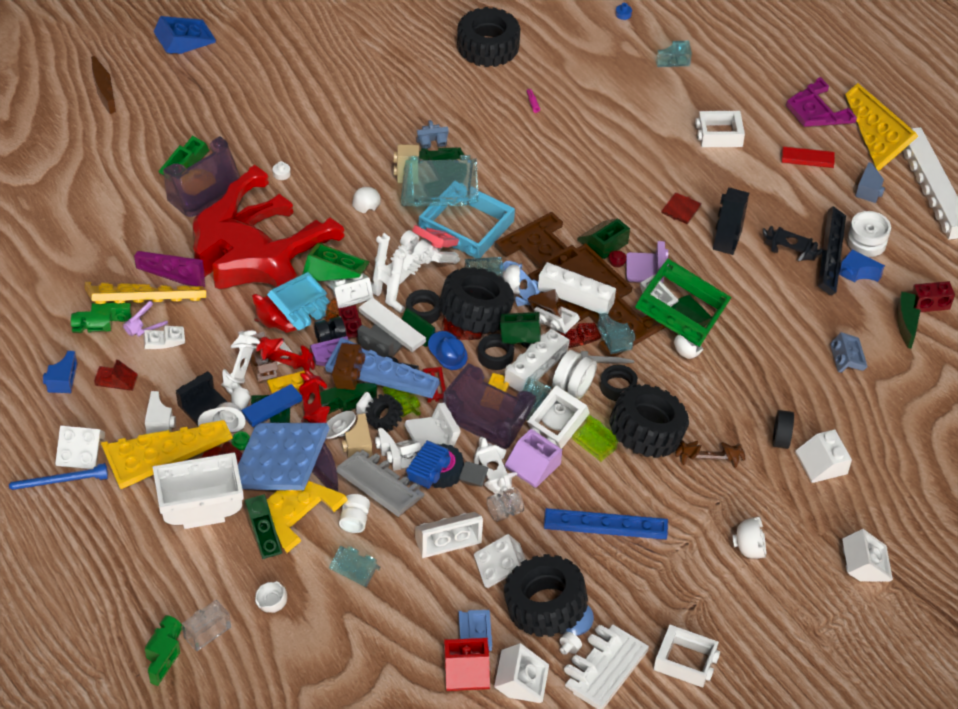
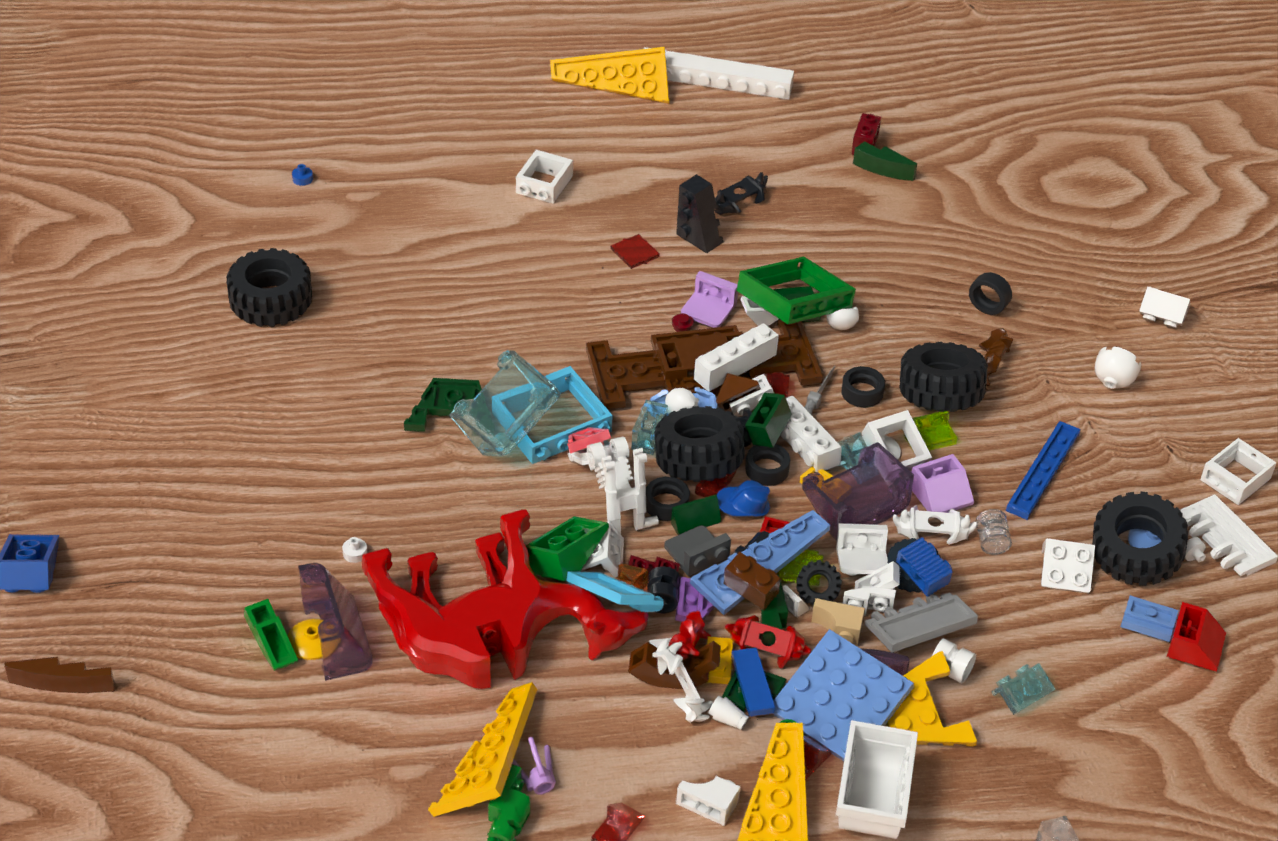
camera: 65 degrees left, 5 degrees down
magenta wing [134,251,205,287] -> none
white slope [143,326,185,349] -> none
black bracket [176,371,227,427] -> none
white piece [198,402,246,433] -> none
dark green slope [243,494,282,560] -> none
white hair [255,581,288,613] -> none
white dish [326,411,356,439] -> none
white hair [352,187,381,213] -> none
white tile [359,297,426,352] -> none
tan brick [394,145,419,183] -> none
white slope [415,512,483,558] -> none
sand blue hips [416,120,449,149] -> none
dark grey slope [459,462,489,487] -> none
white slope [494,643,549,703] -> none
dark pink piece [527,89,540,113] -> none
white wheel [552,350,597,399] -> none
dark green slope [577,218,630,260] -> none
clear light blue arch [598,313,635,354] -> none
clear light blue arch [656,40,692,67] -> none
red tile [782,146,835,168] -> none
magenta wing [786,77,857,127] -> none
white slope [795,429,852,483] -> none
black plate [818,206,846,296] -> none
sand blue bracket [830,332,868,373] -> none
blue arch [839,249,885,282] -> none
white wheel [847,211,891,257] -> none
sand blue slope [856,162,885,203] -> none

